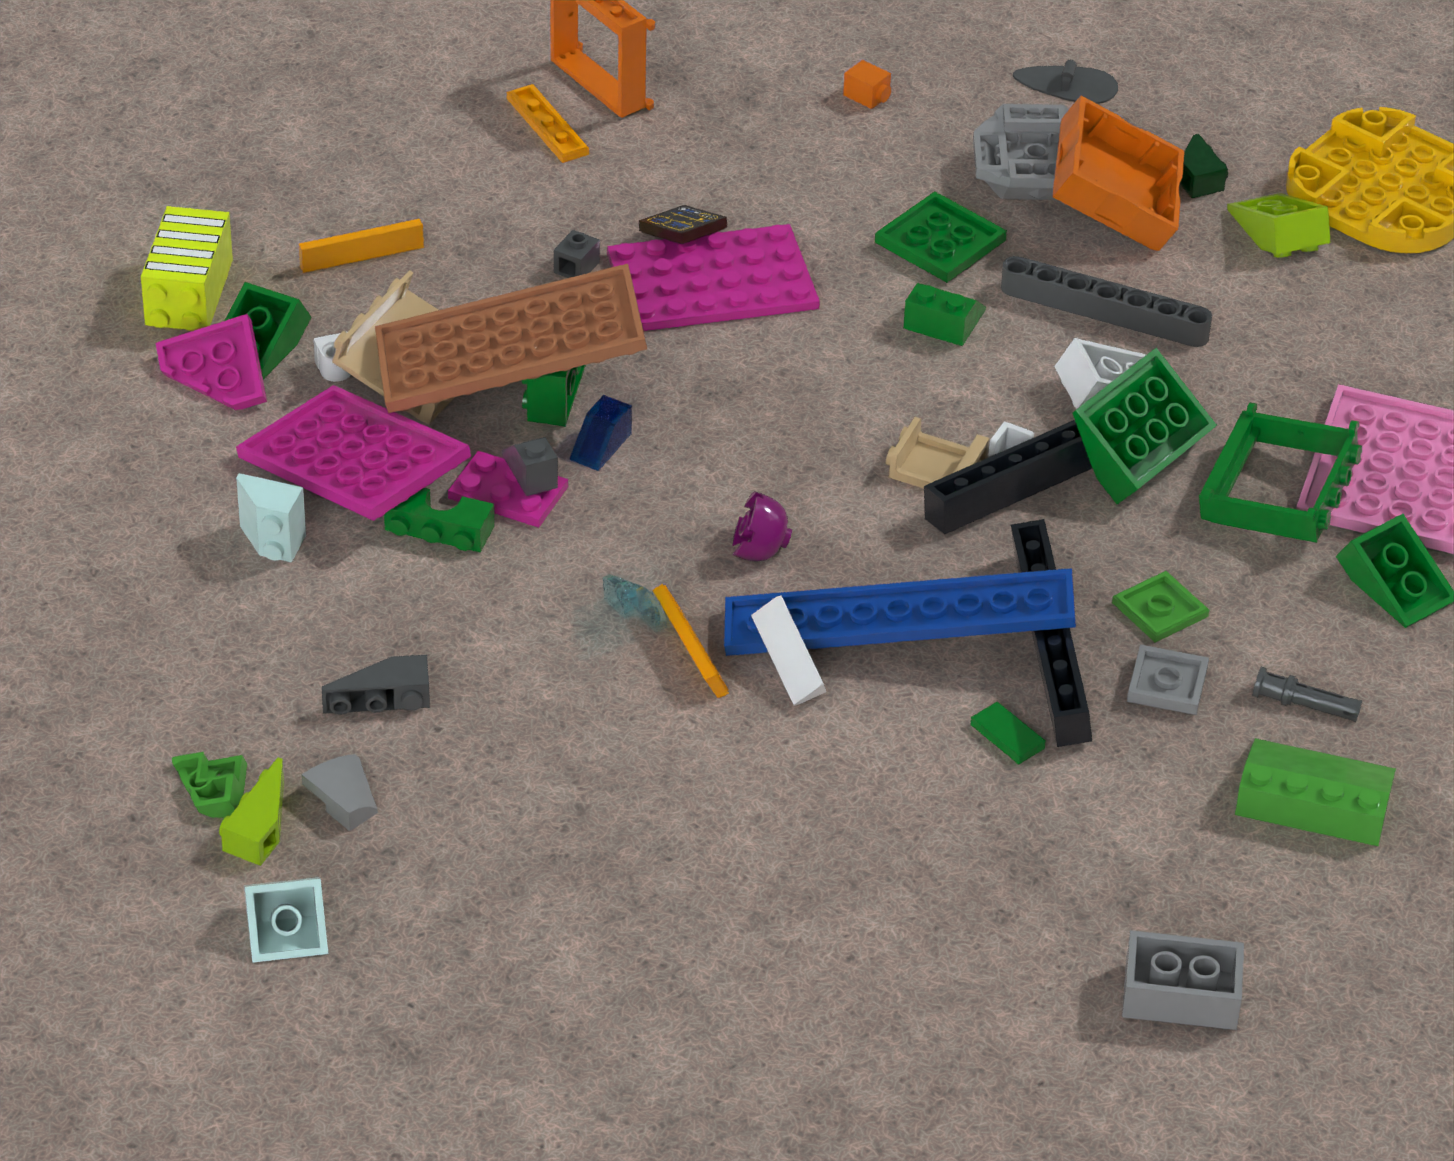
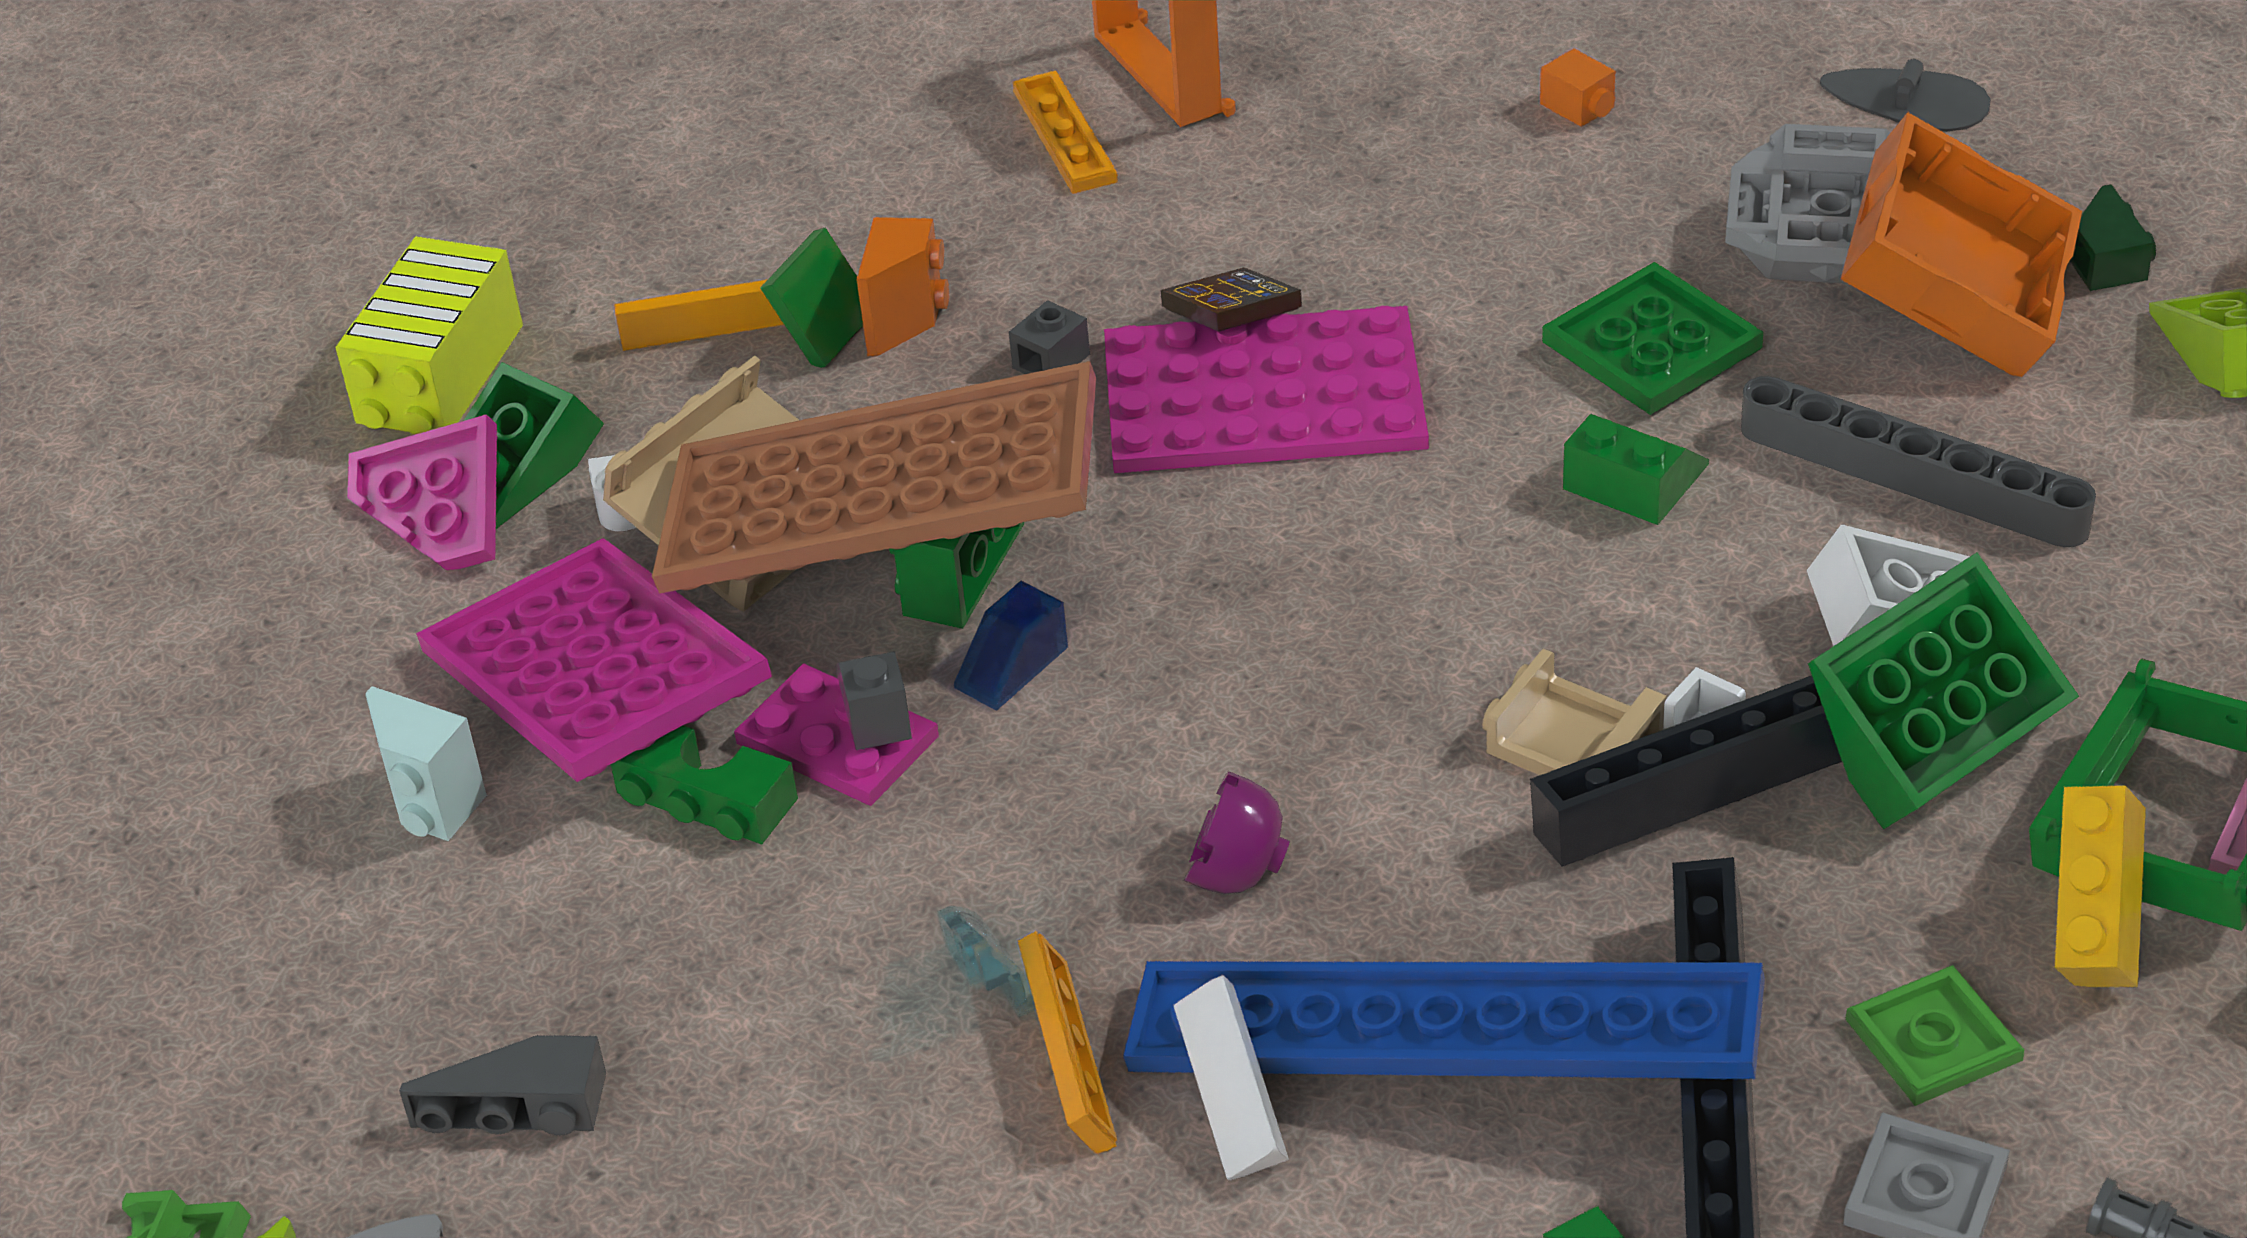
camera: 15 degrees right, 0 degrees up
none -> green tile [760,227,863,368]
none -> orange slope [857,217,949,356]
none -> yellow brick [2055,785,2146,987]

